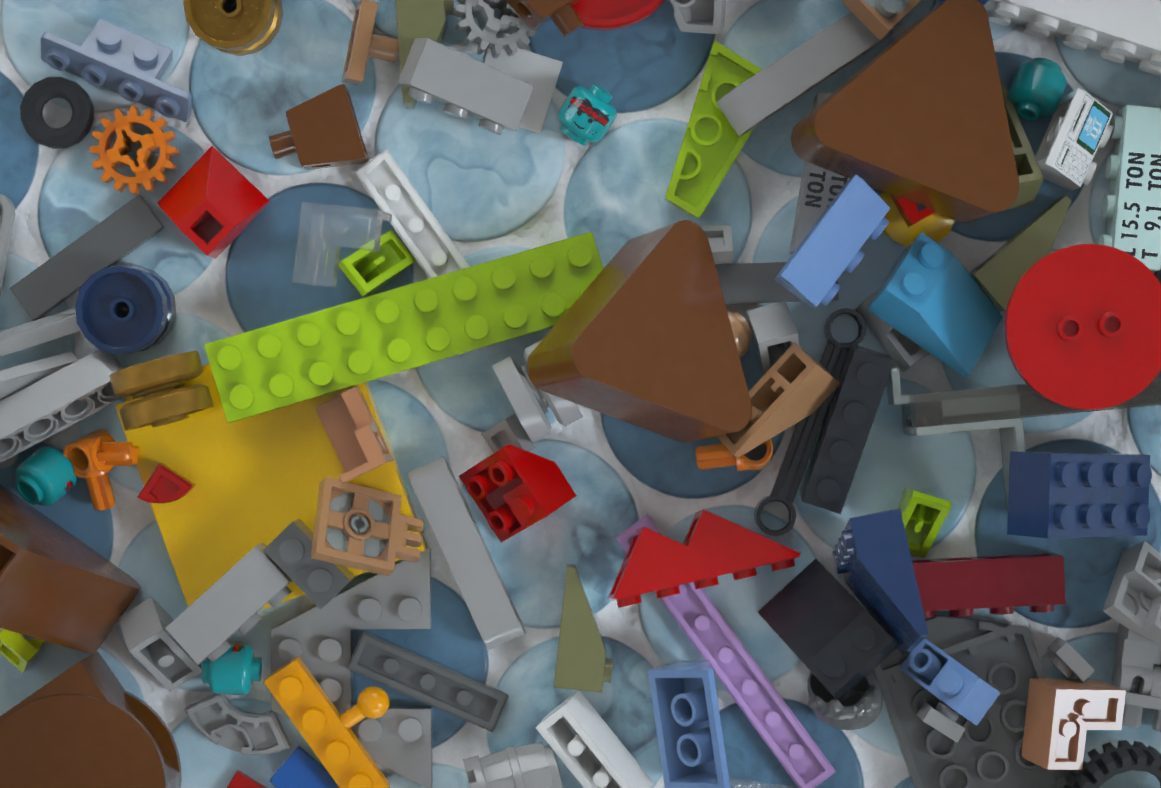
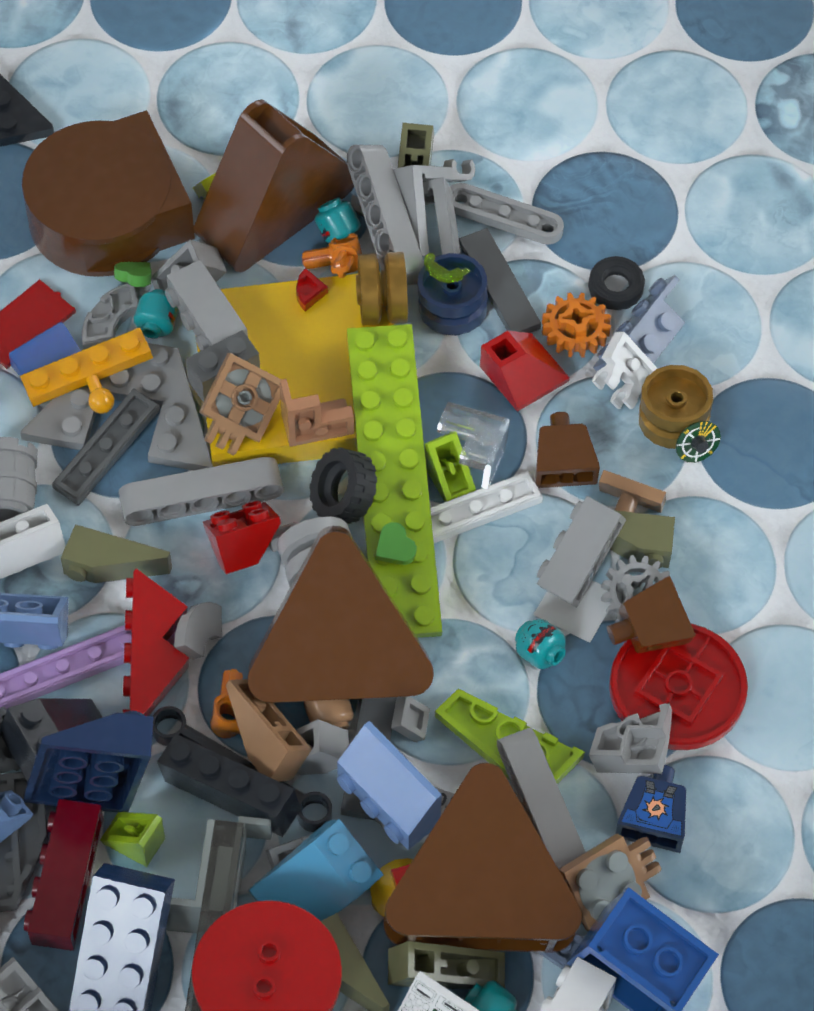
camera: 105 degrees right, 30 degrees down
none -> bright green tile [114,262,152,287]
none -> light grey tile [174,602,222,660]
none -> black tyre [309,447,377,524]
none -> bright green tile [375,522,417,565]
none -> clear neon green piece [424,253,470,283]
none -> white plate [592,332,658,409]

